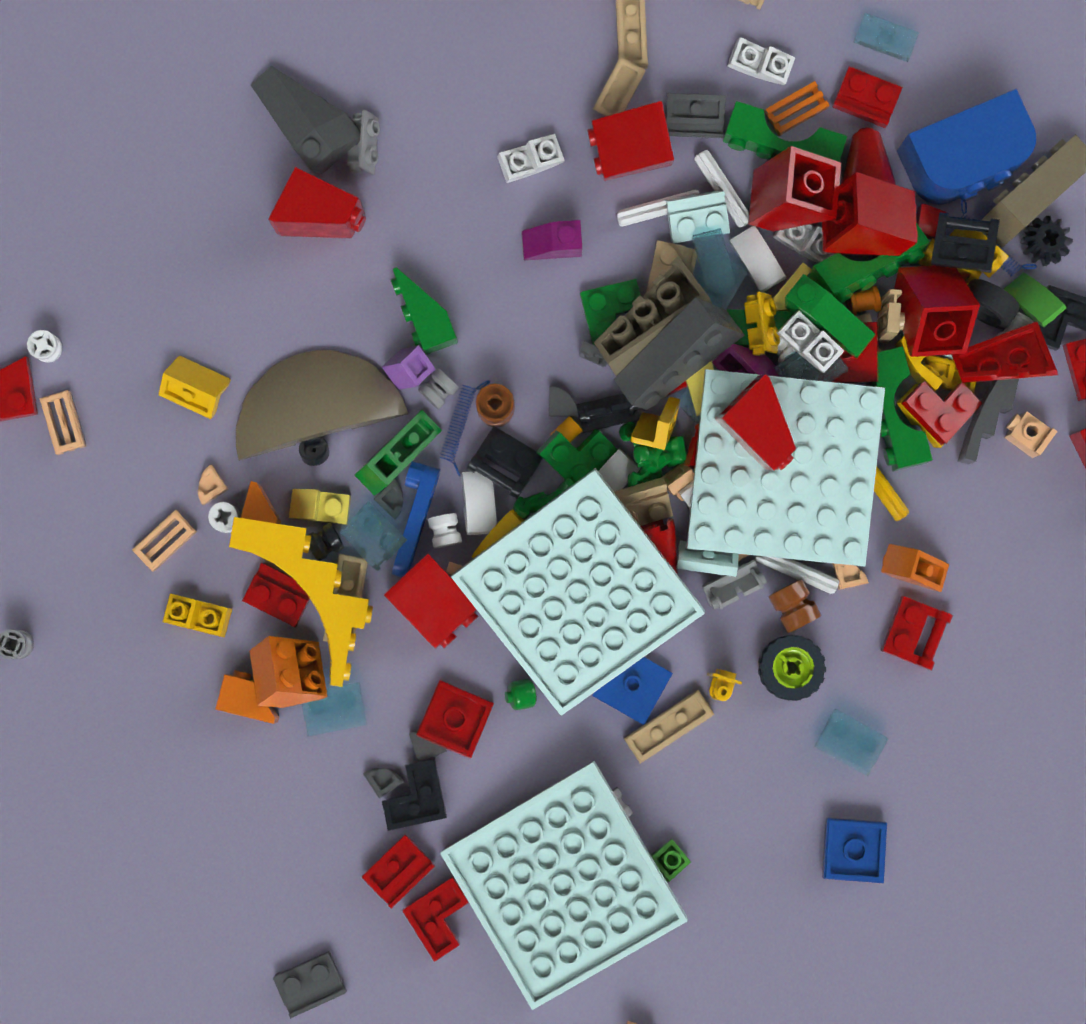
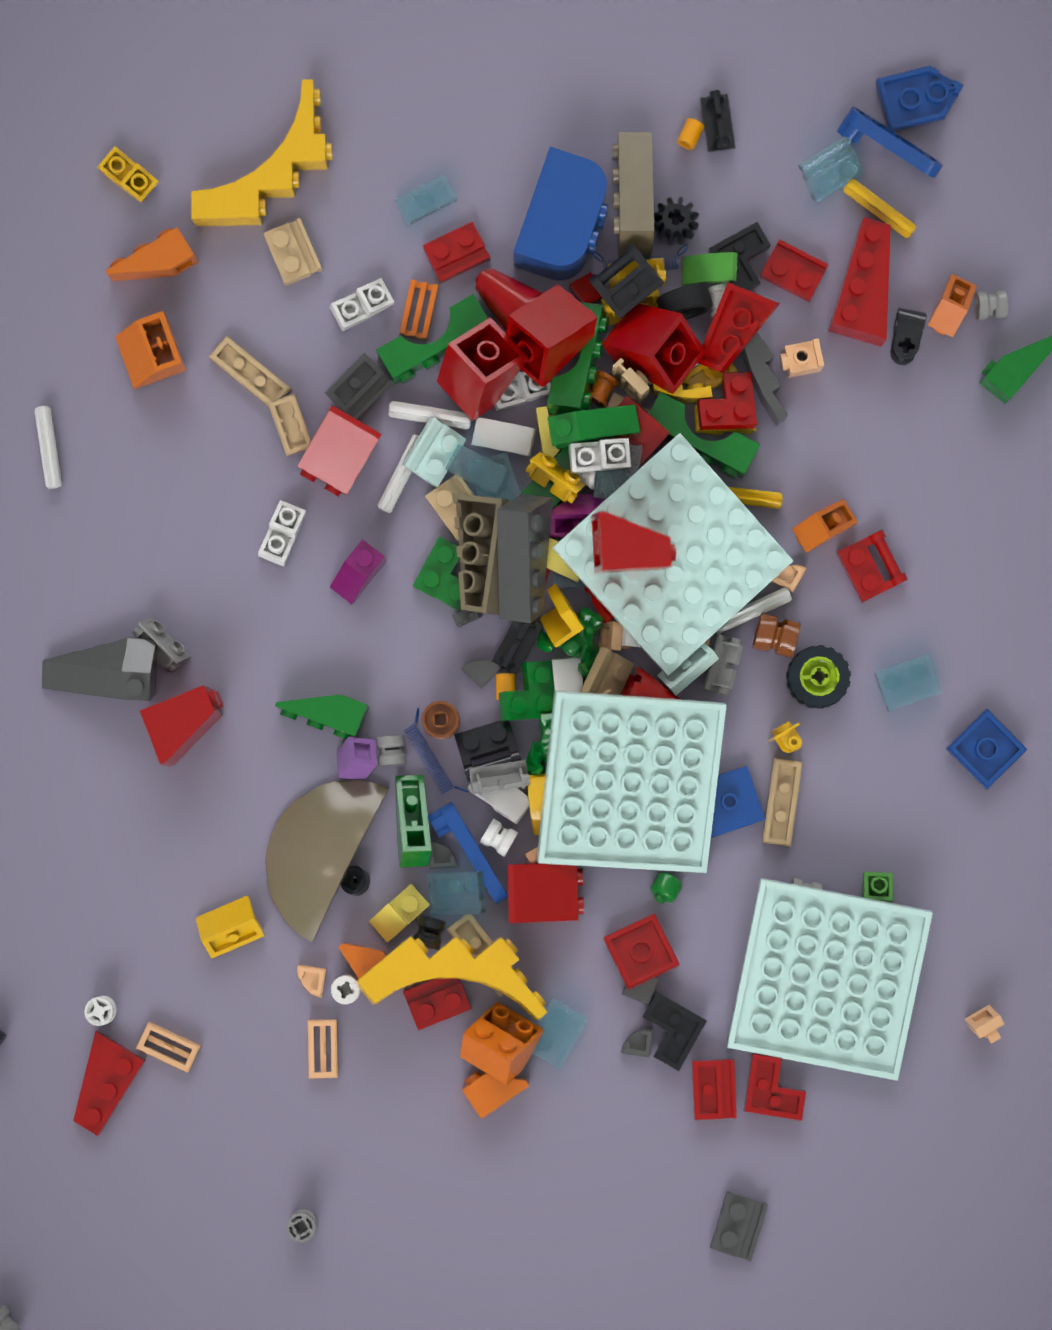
camera: 45 degrees left, 0 degrees up
yellow slope [162,593,232,638] -> none
none -> light grey hinge [469,760,530,795]

